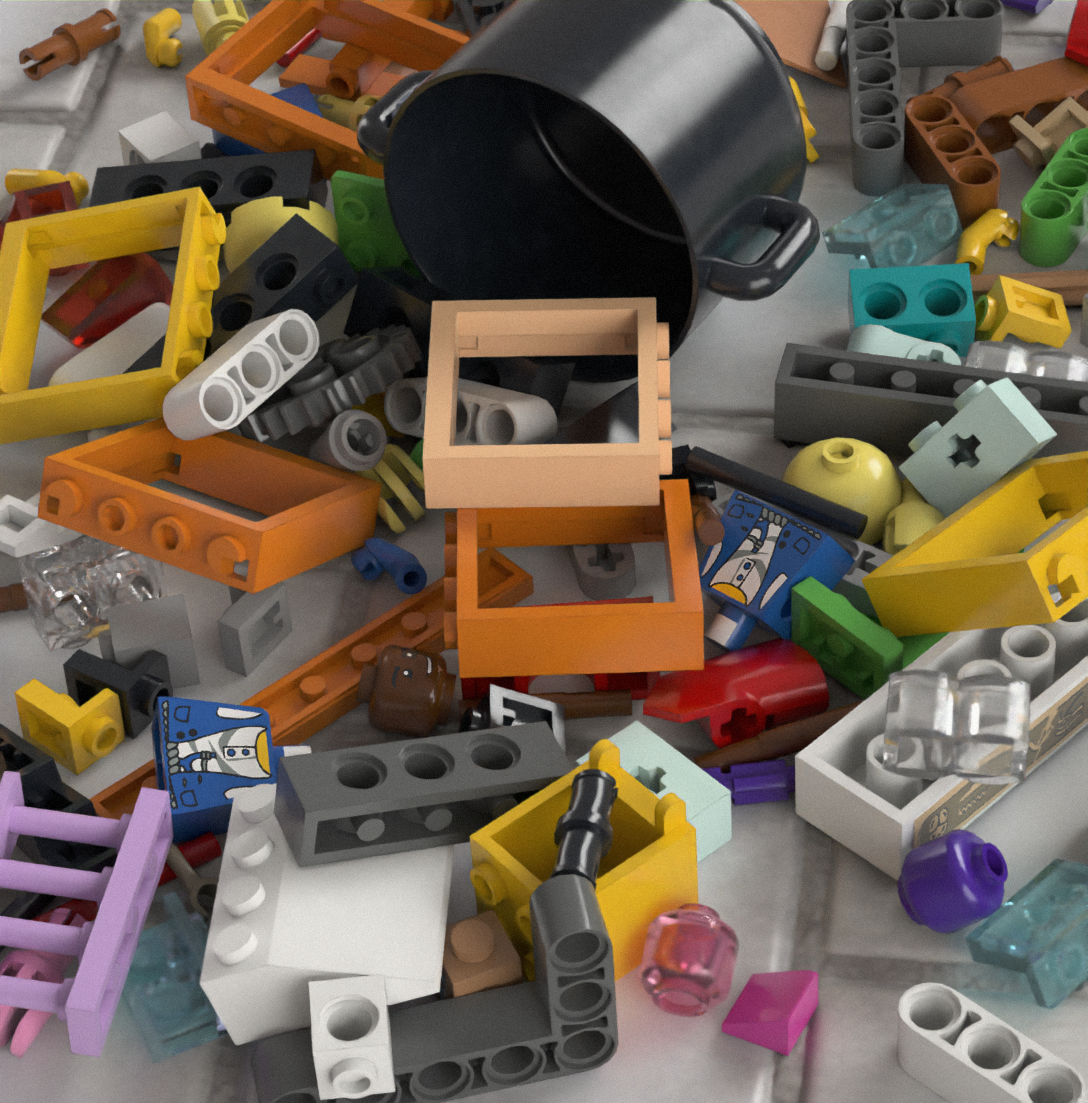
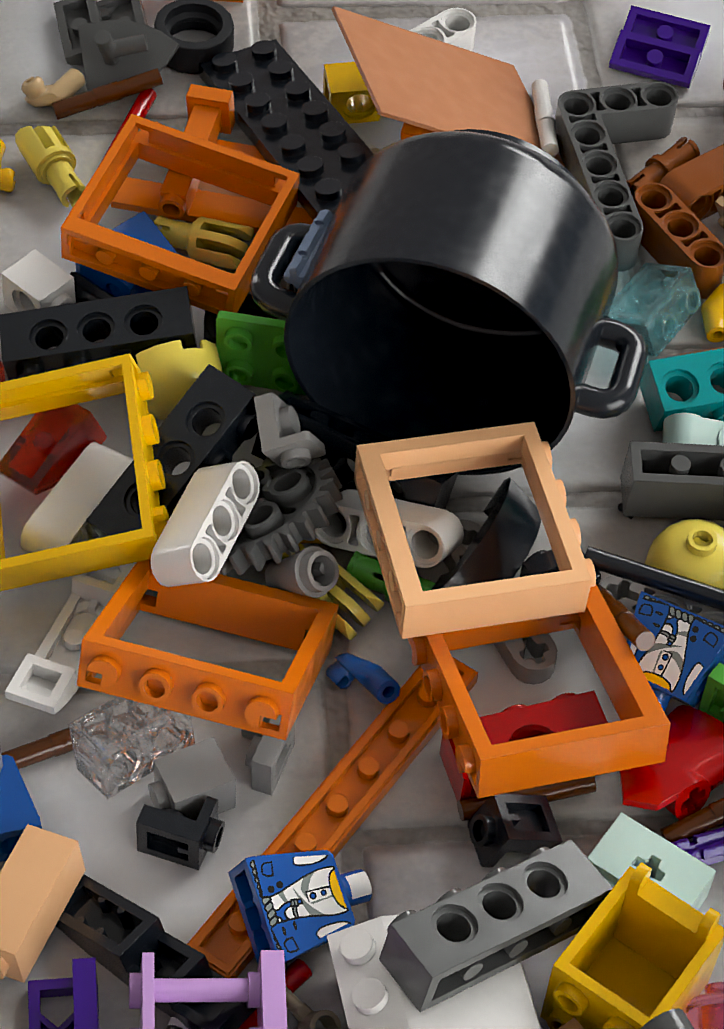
camera: 20 degrees left, 10 degrees up
yellow bracket [14,678,125,775] -> none
reddish brown head [356,645,456,738] -> none
black pin [549,769,618,891] -> none
none -> light grey bracket [254,392,326,469]

